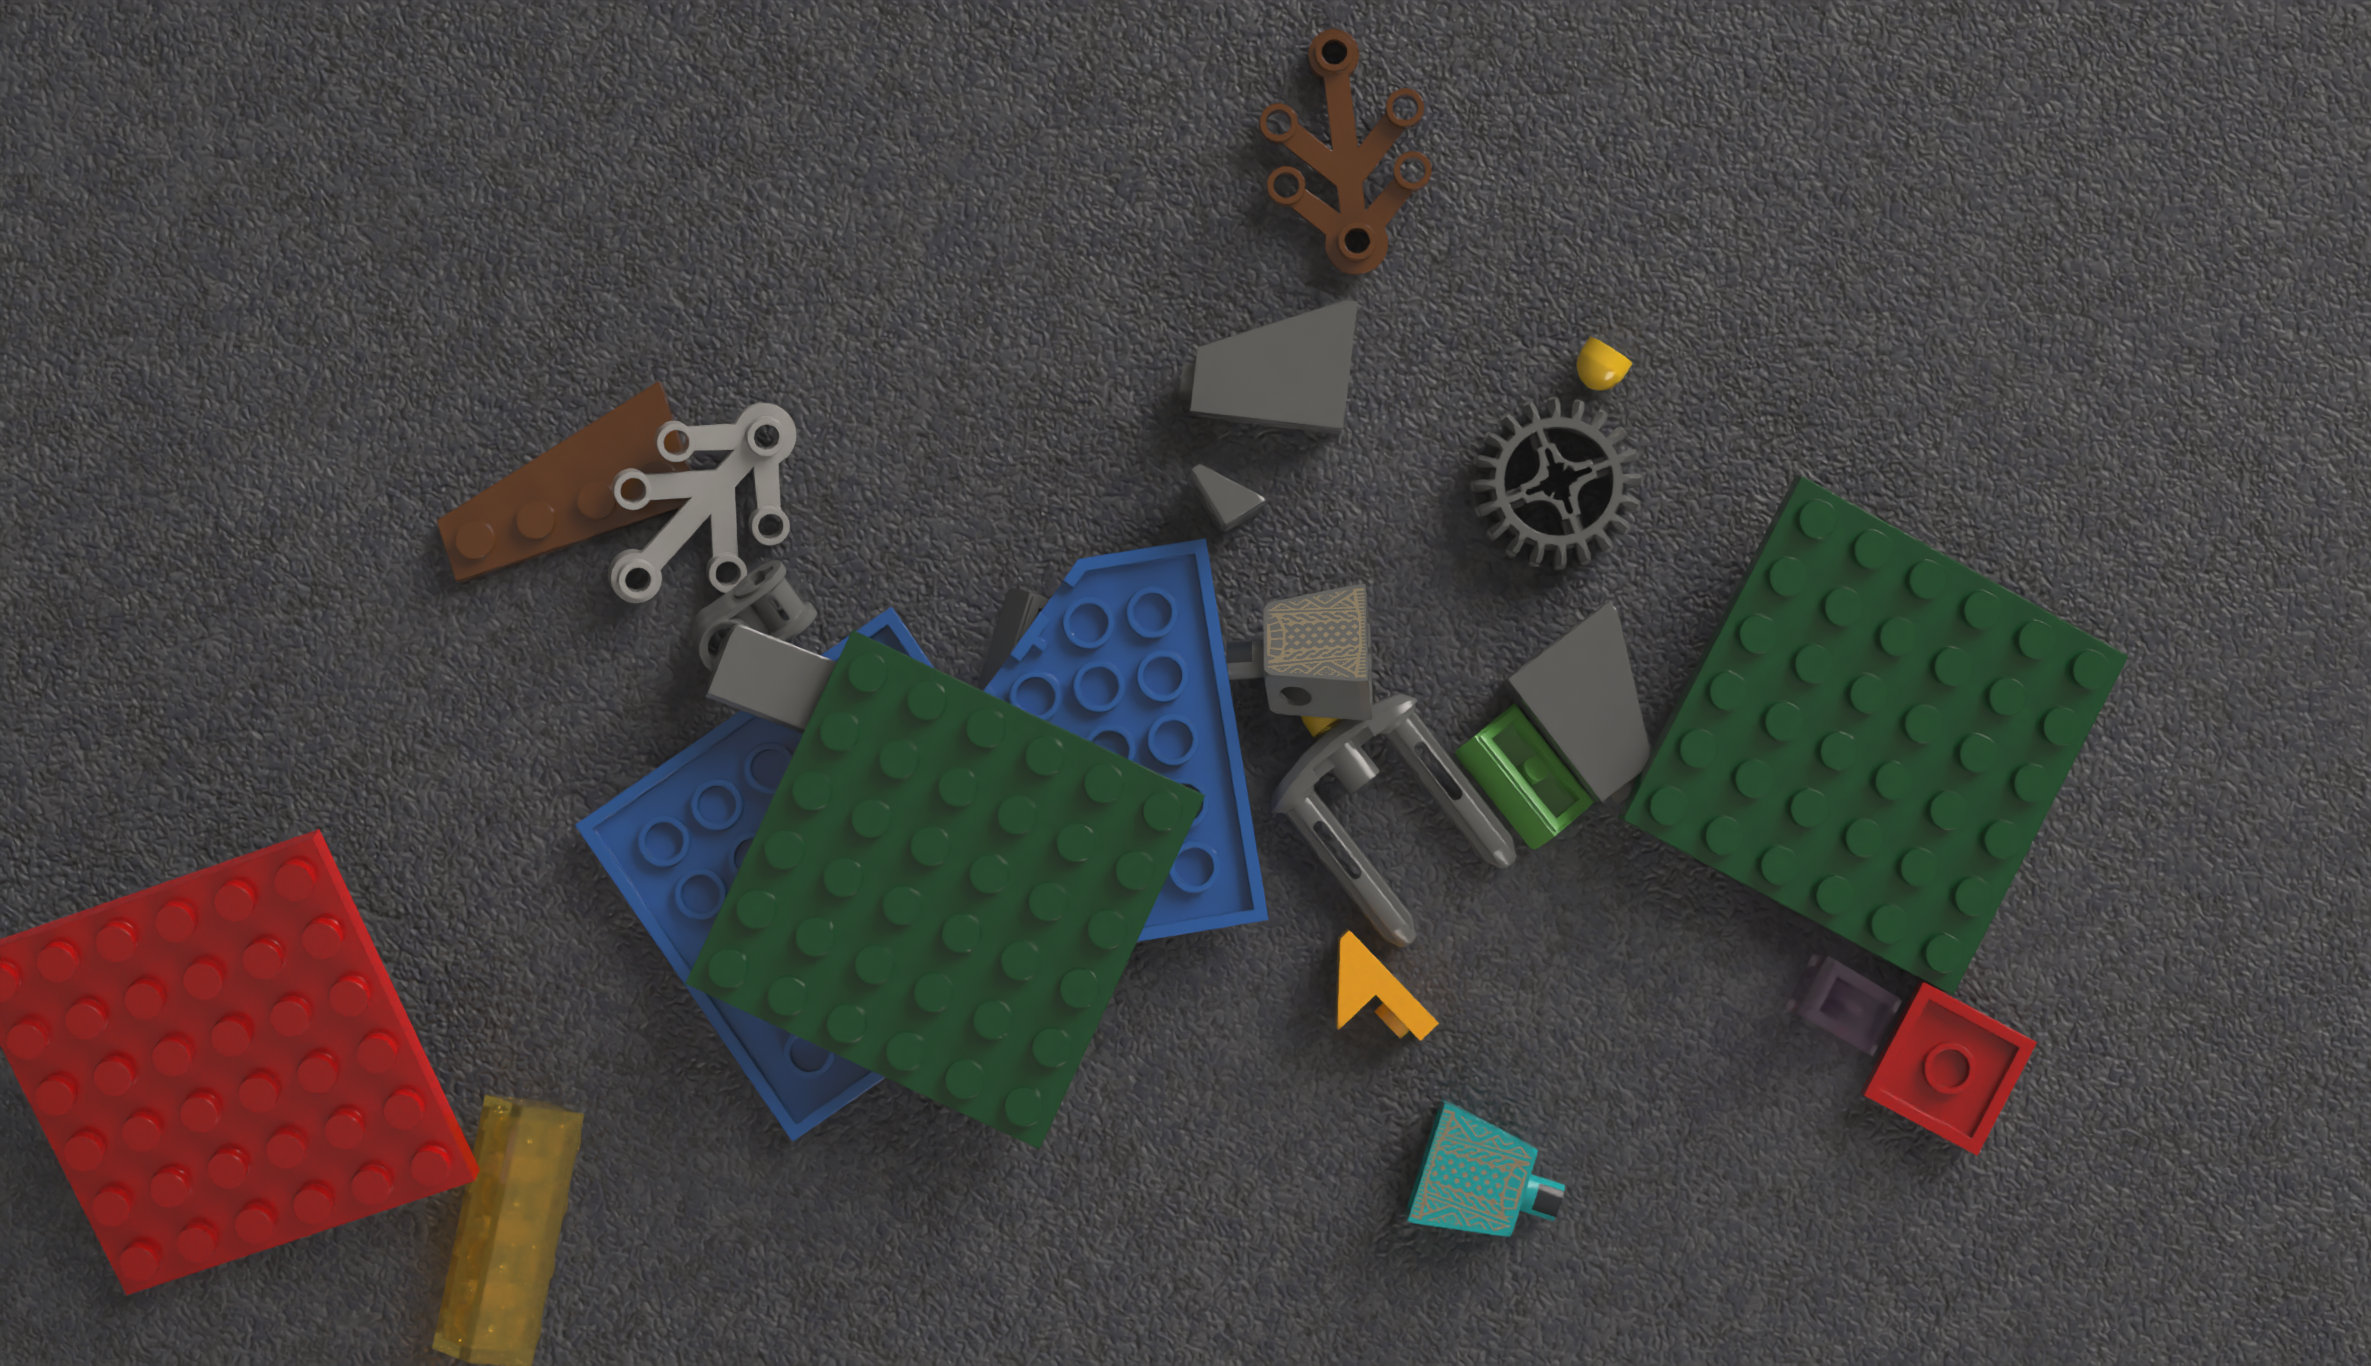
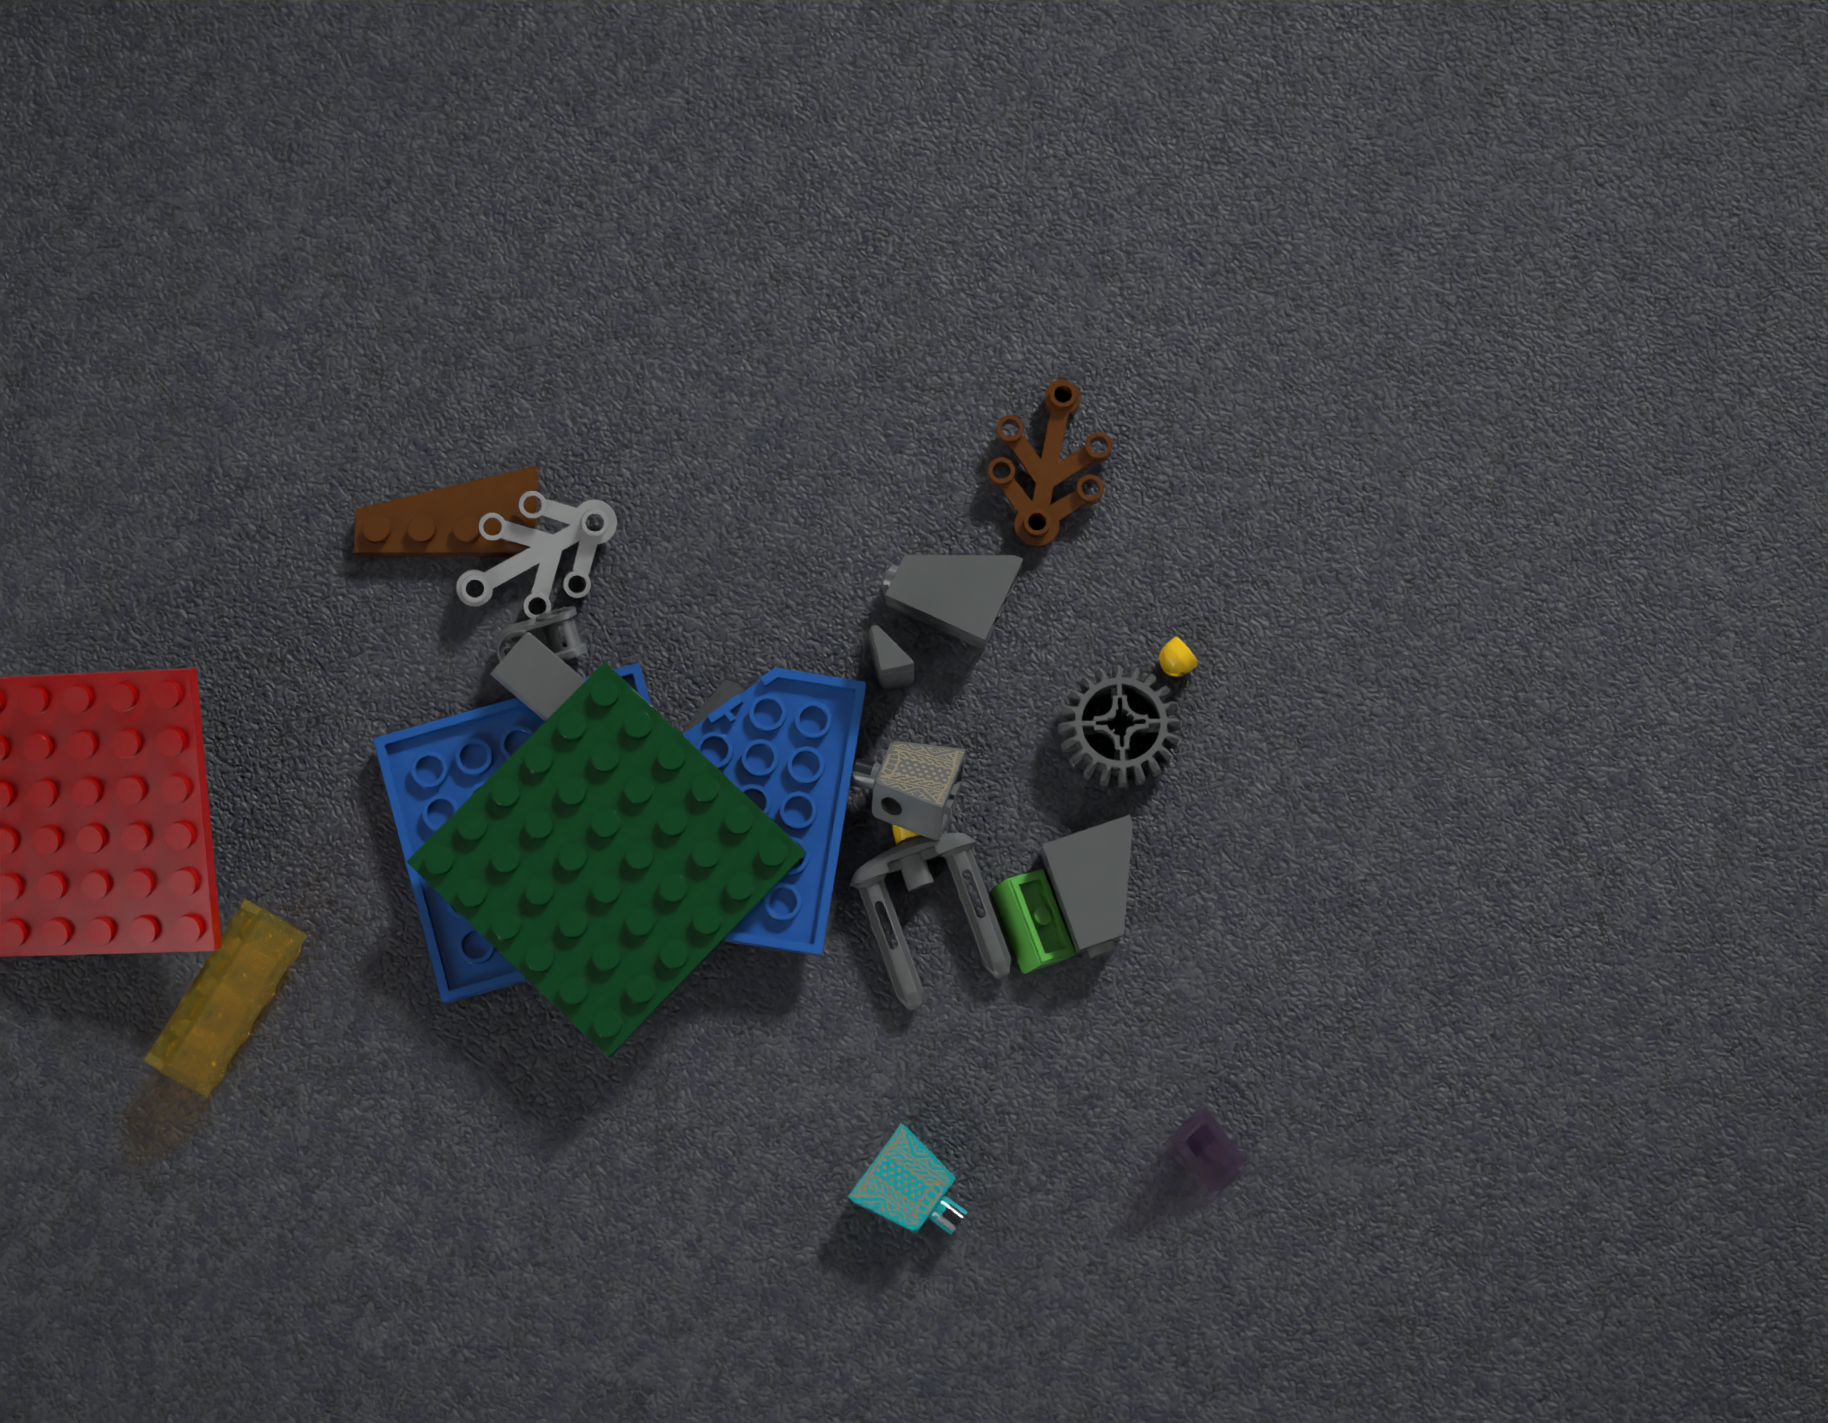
camera: 20 degrees right, 10 degrees down
light orange slope [1335,929,1439,1041] -> none
dark green plate [1617,476,2128,995] -> none
red plate [1860,981,2037,1156] -> none

